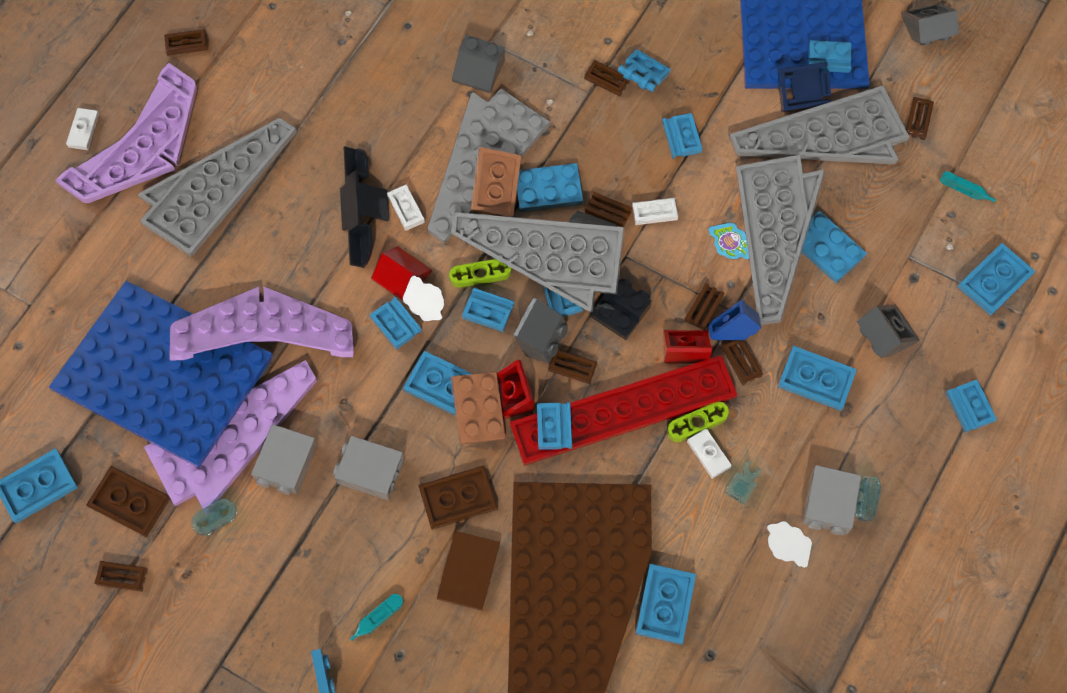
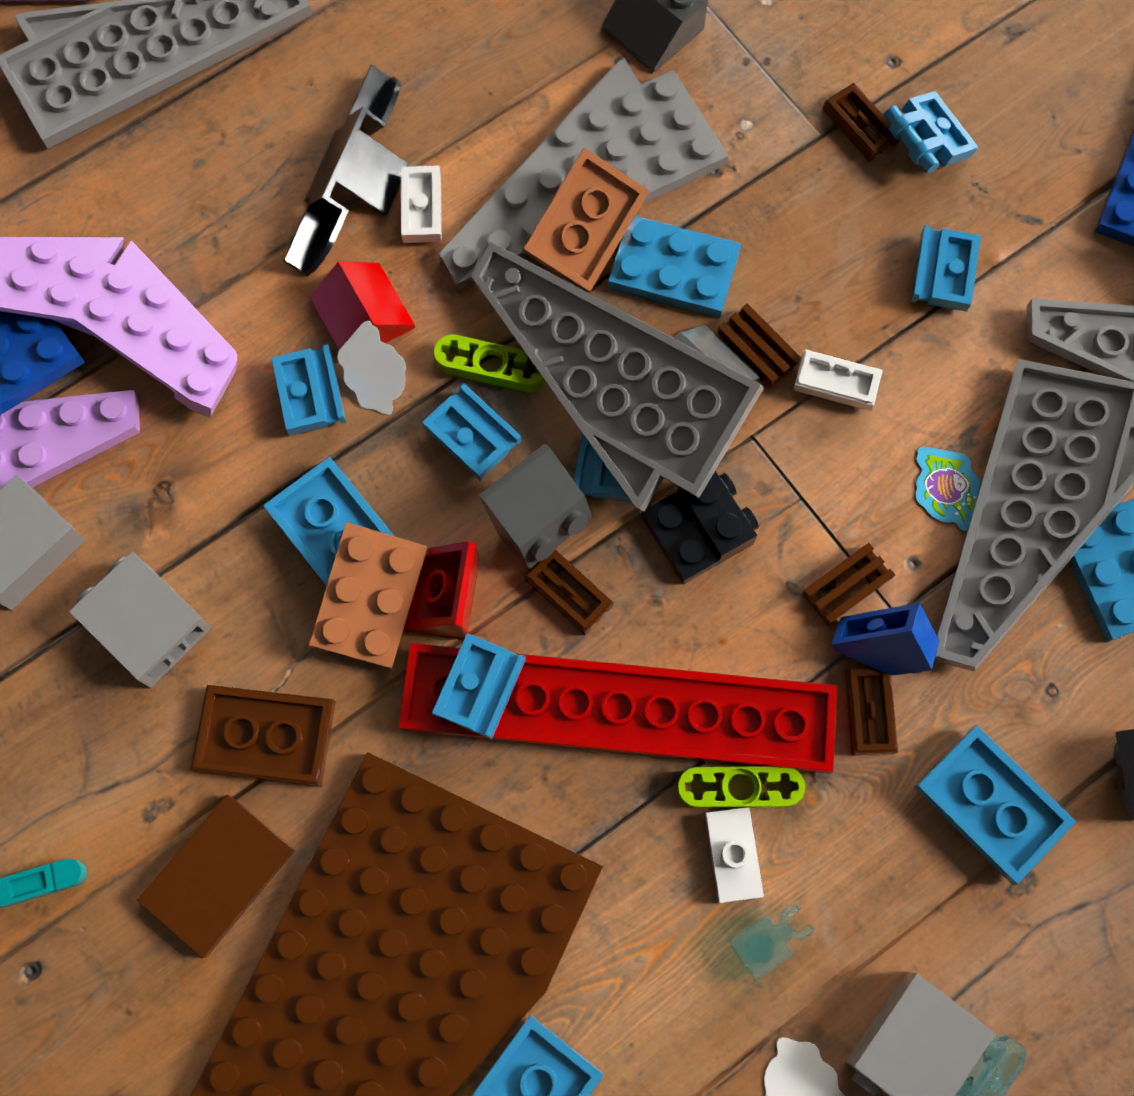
camera: 25 degrees right, 5 degrees up
red slope [663,330,712,363] -> none

